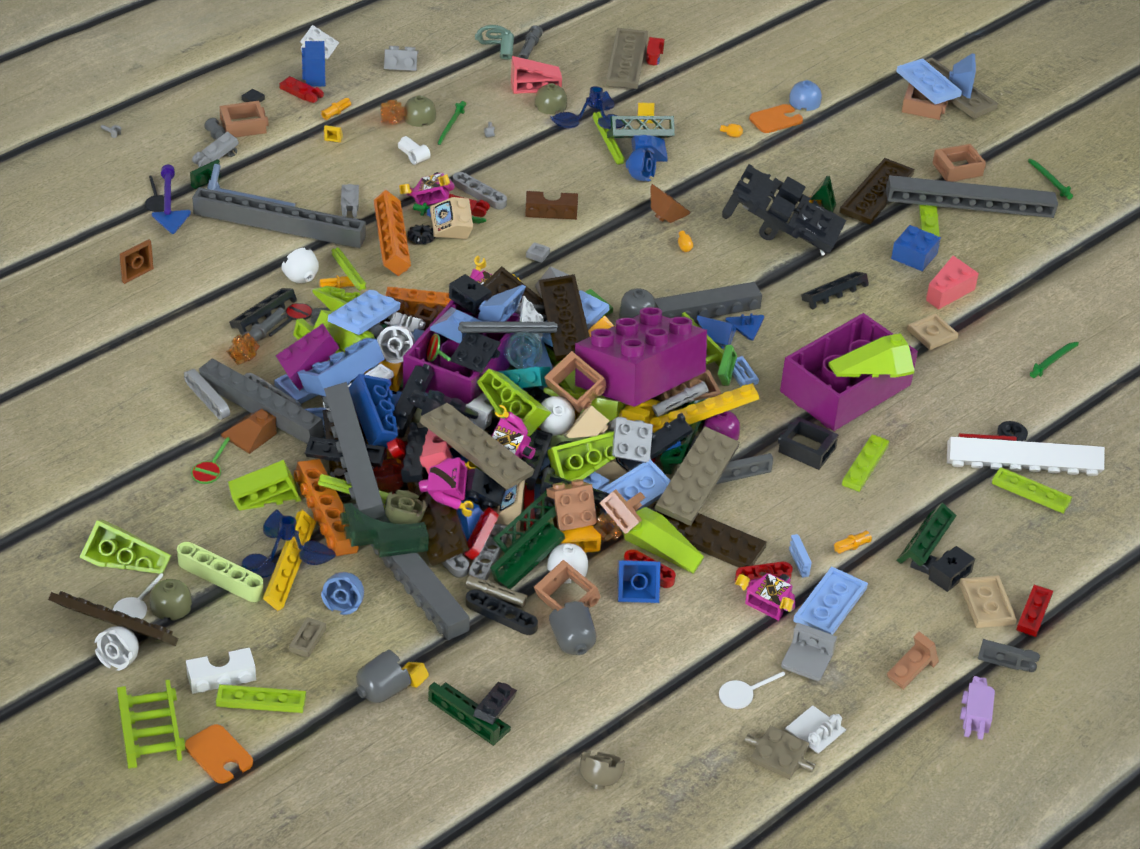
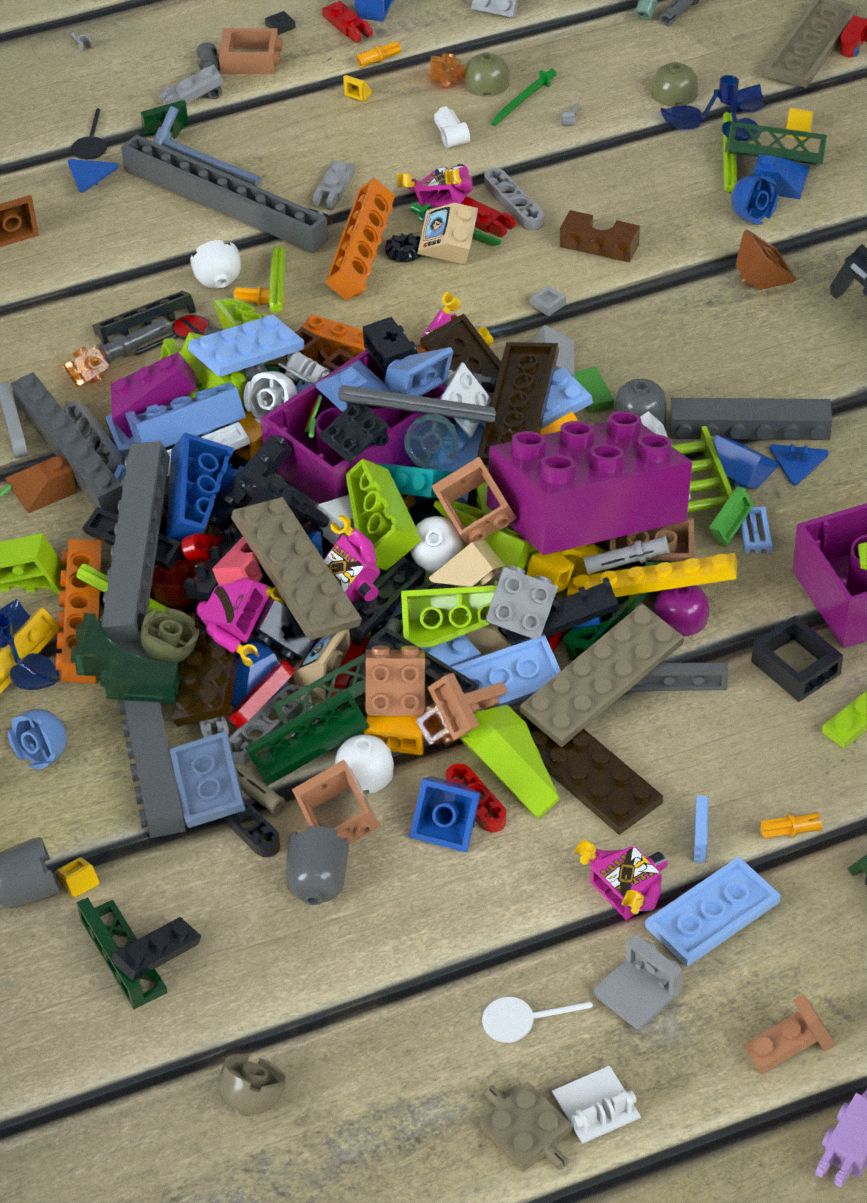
camera: 25 degrees right, 5 degrees up
dark purple piece [161,164,175,215] -> none
coral wedge [511,56,562,94] -> none
light orange cylinder [678,230,693,252] -> none
red beam [735,561,793,582] -> none
none -> sand blue plate [169,731,246,828]

